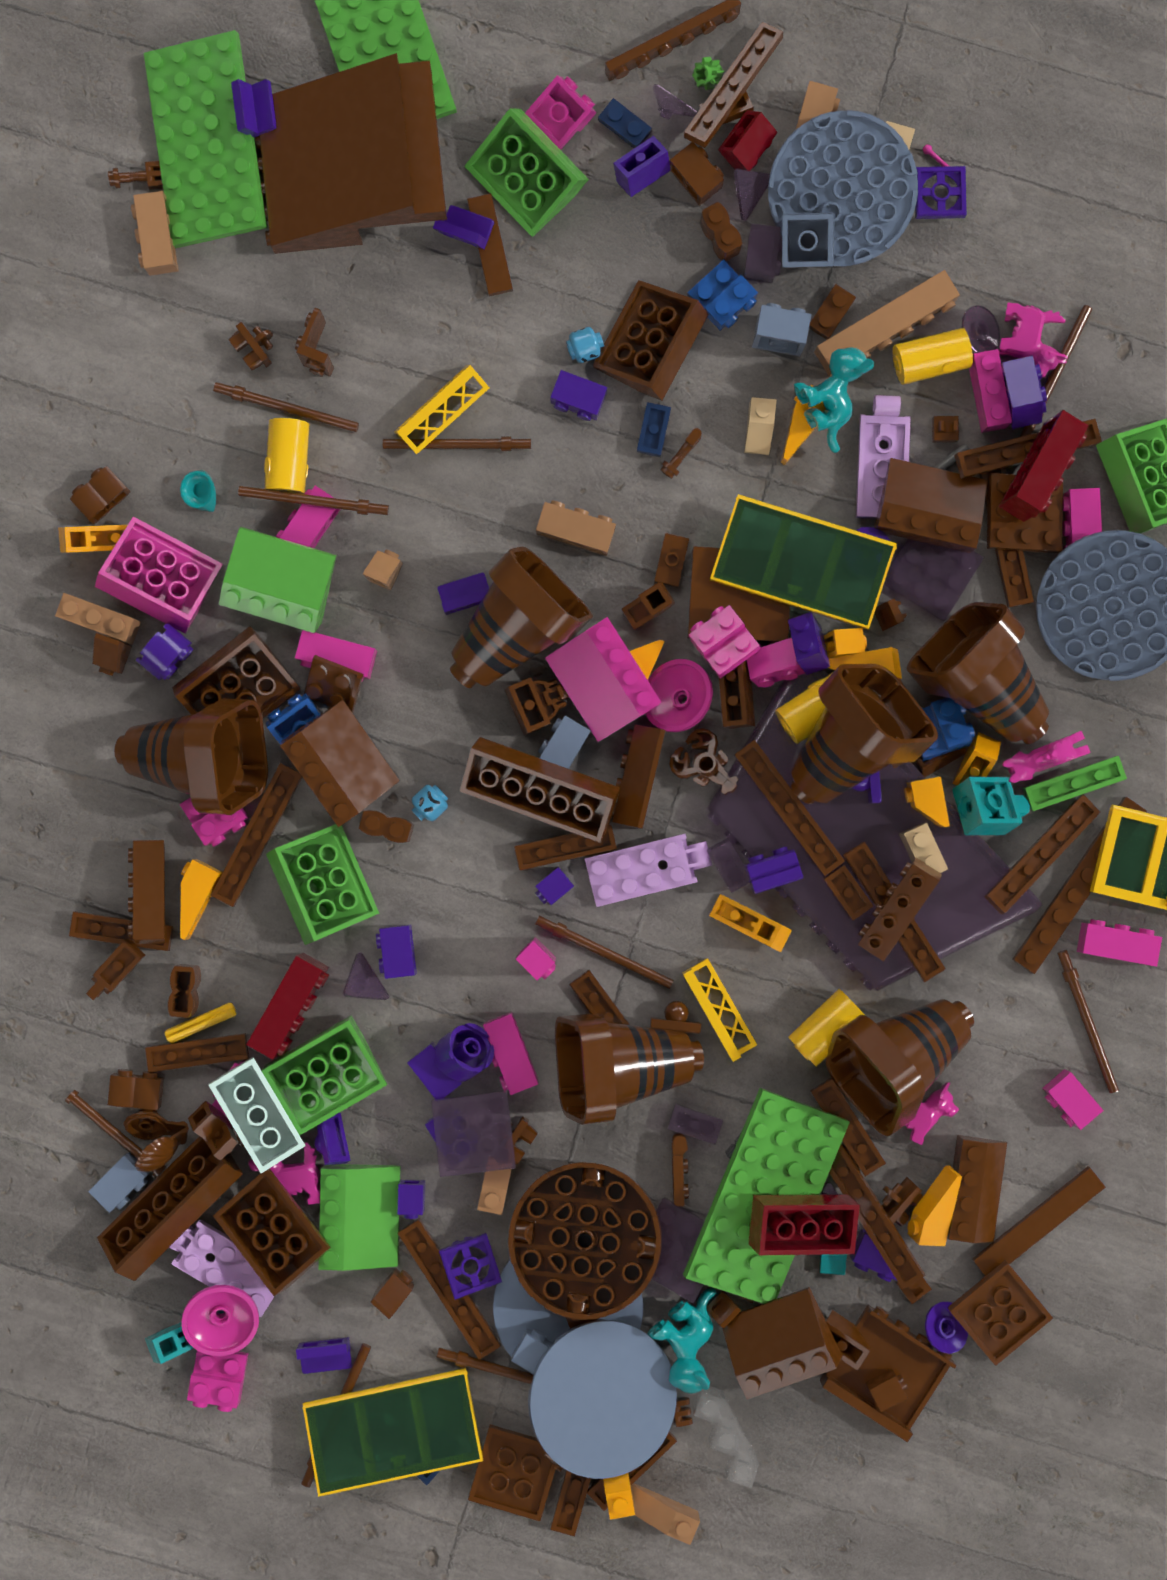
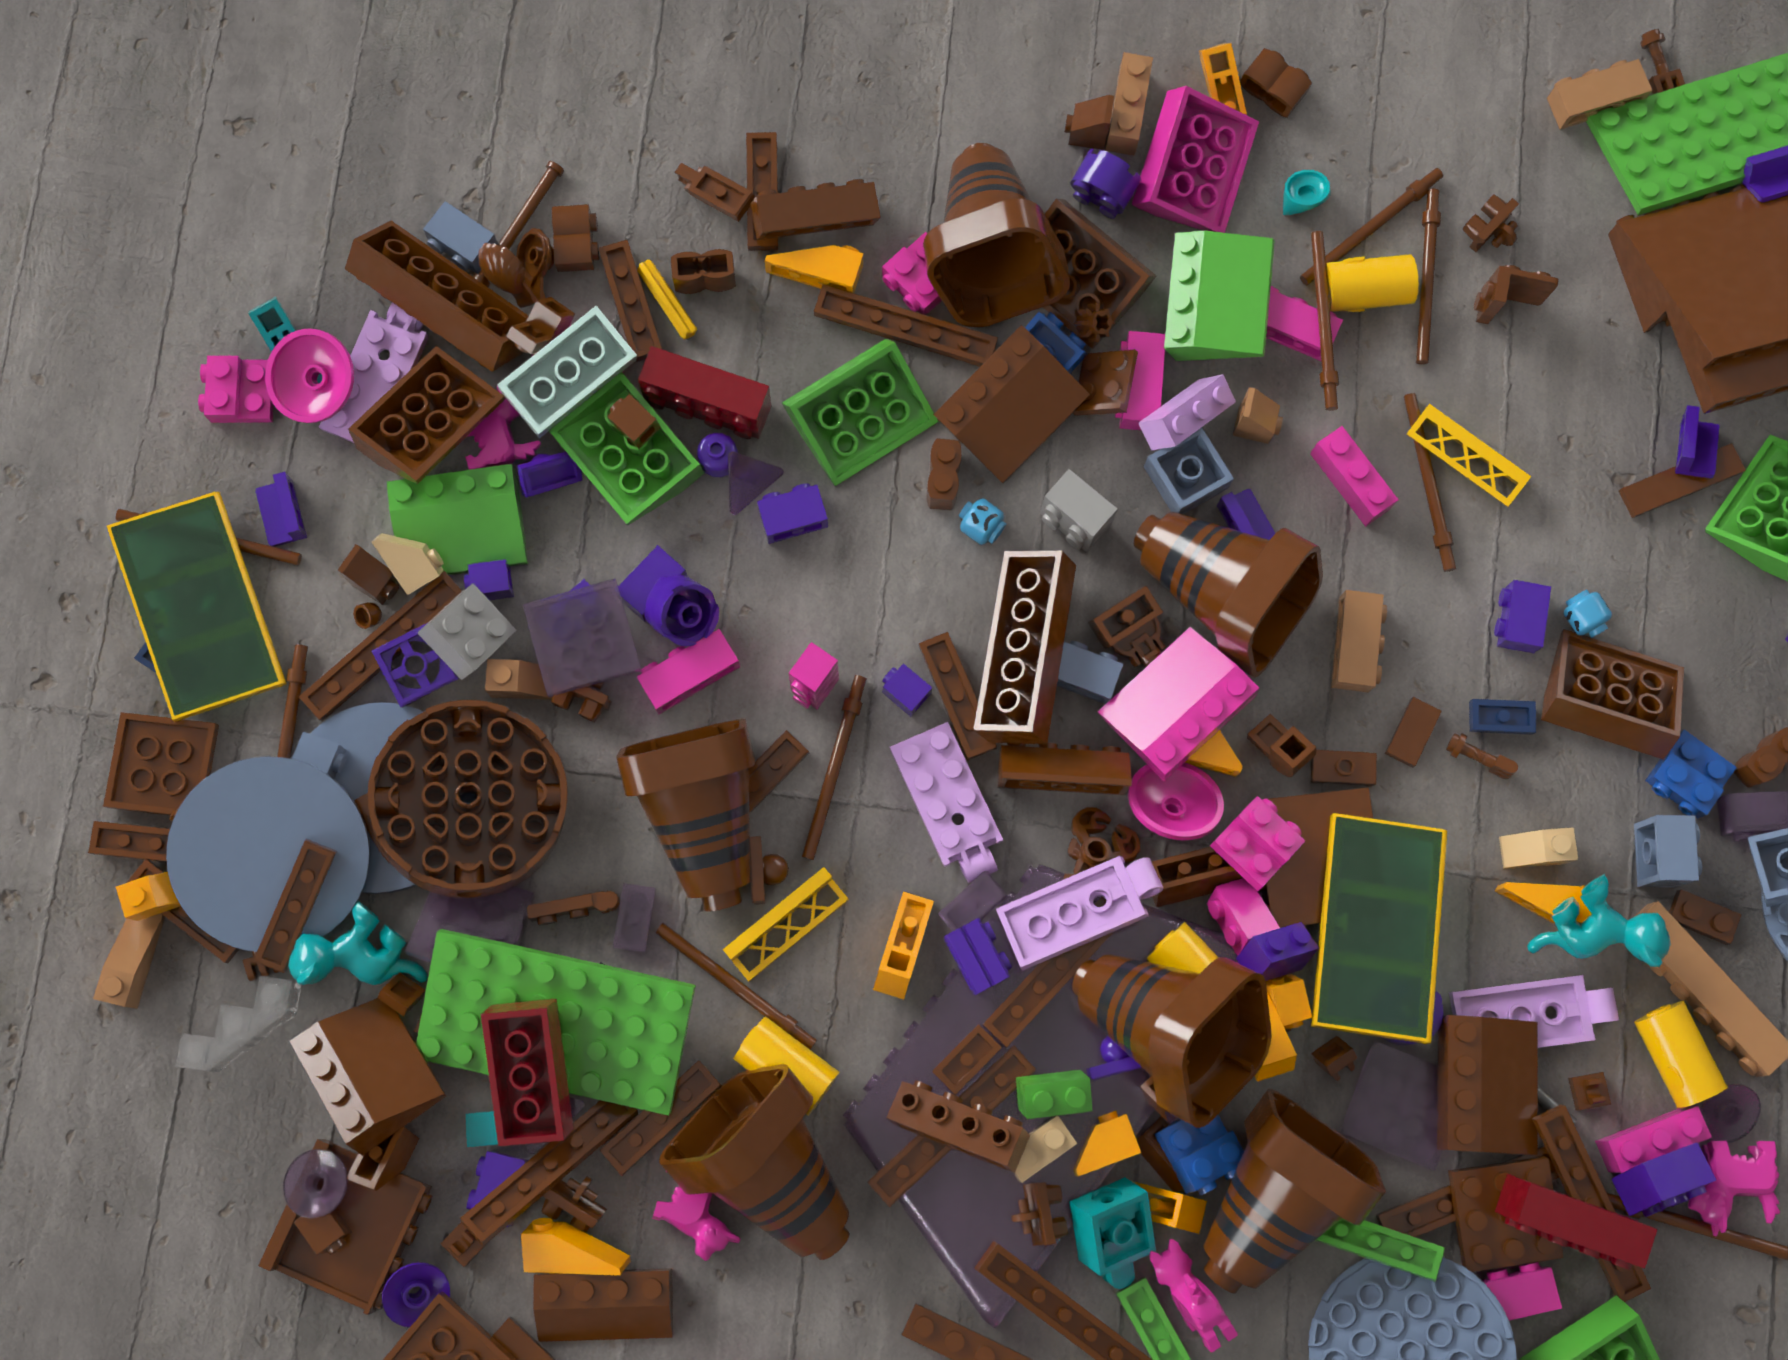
camera: 80 degrees right, 10 degrees down
none -> reddish brown tile [253,839,337,973]
none -> clear purple dish [283,1149,348,1218]
none -> reddish brown hinge [353,602,382,629]
none -> tan slope [372,533,444,595]
none -> light grey brick [418,583,517,680]
none -> reddish brown brick [607,394,661,449]
none -> reddish brown bar [656,923,817,1050]
none -> dark purple head [697,433,738,478]
none -> lavender hinge [996,856,1163,971]
none -> reddish brown hips [1011,1182,1068,1246]
none -> bright green brick [1016,1070,1093,1119]
none -> light grey brick [1040,469,1117,552]
none -> reddish brown gear [1074,303,1114,343]
none -> lavender brick [1139,374,1236,450]
none -> sand blue brick [1143,427,1234,514]
none -> reddish brown bar [1300,168,1443,286]
none -> dark pink brick [1310,426,1399,527]
none -> bright green plate [1315,1218,1445,1282]
none -> reddish brown tile [1384,697,1442,768]

